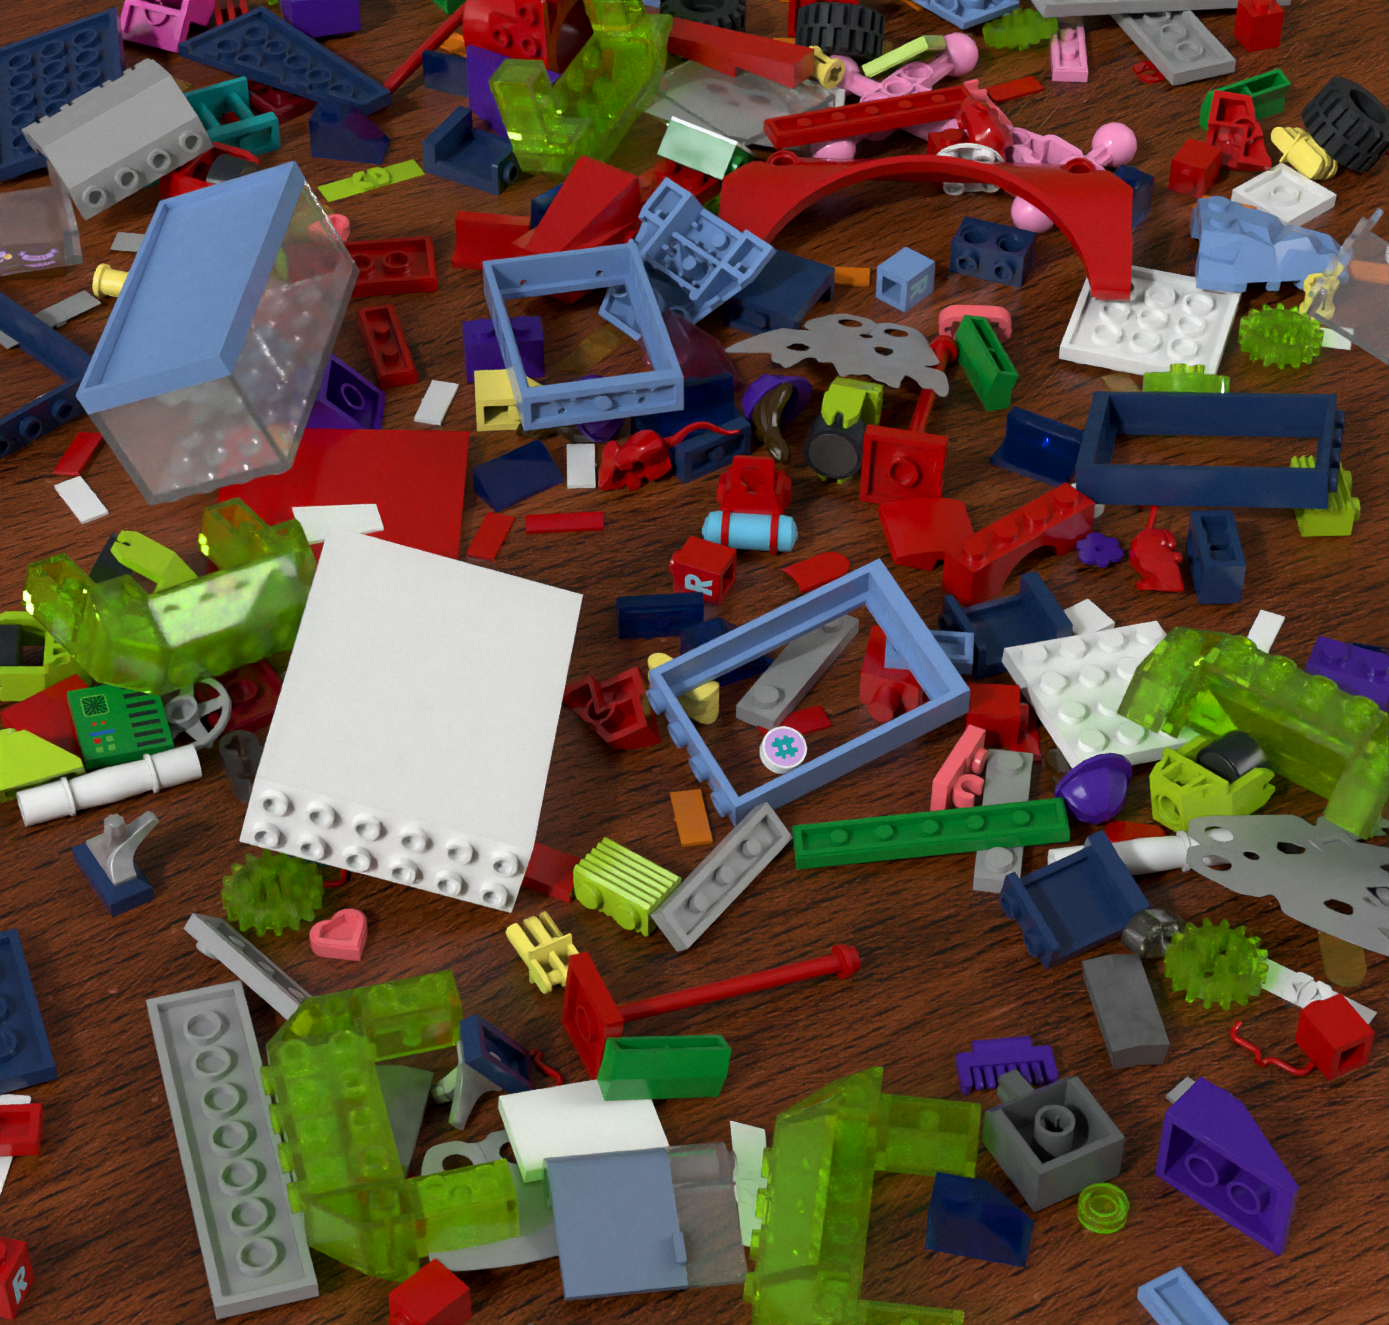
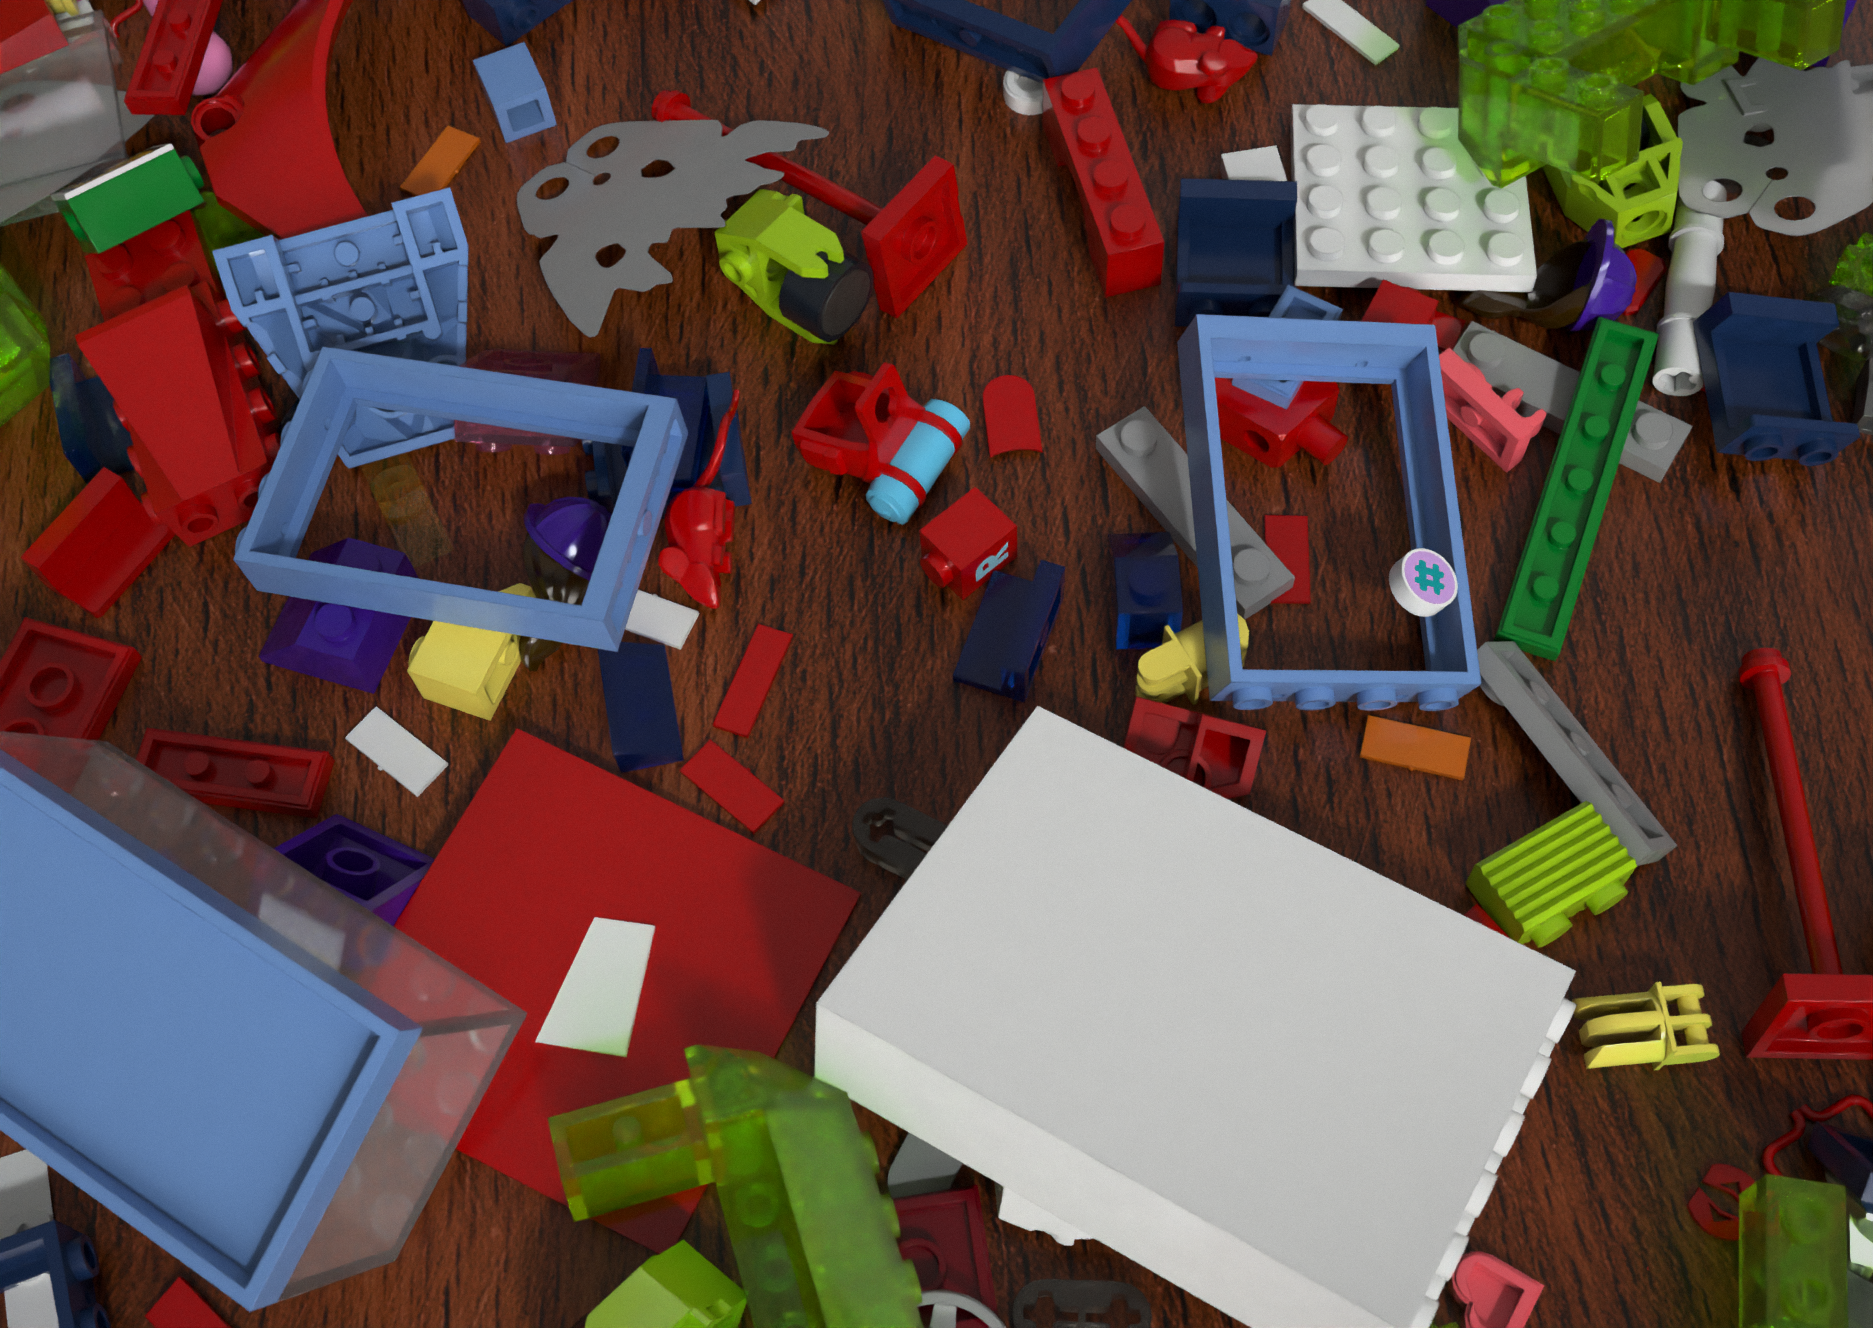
camera: 60 degrees left, 20 degrees up
dark blue panel [725,249,835,348] -> none
piece [742,374,812,465] -> none
red slope [877,497,974,571] -> none
coral beam [938,305,1012,344] -> none
green piece [955,315,1019,412] -> none
clear blue panel [990,406,1084,487] -> none
dark purple plant [1076,532,1124,567] -> none

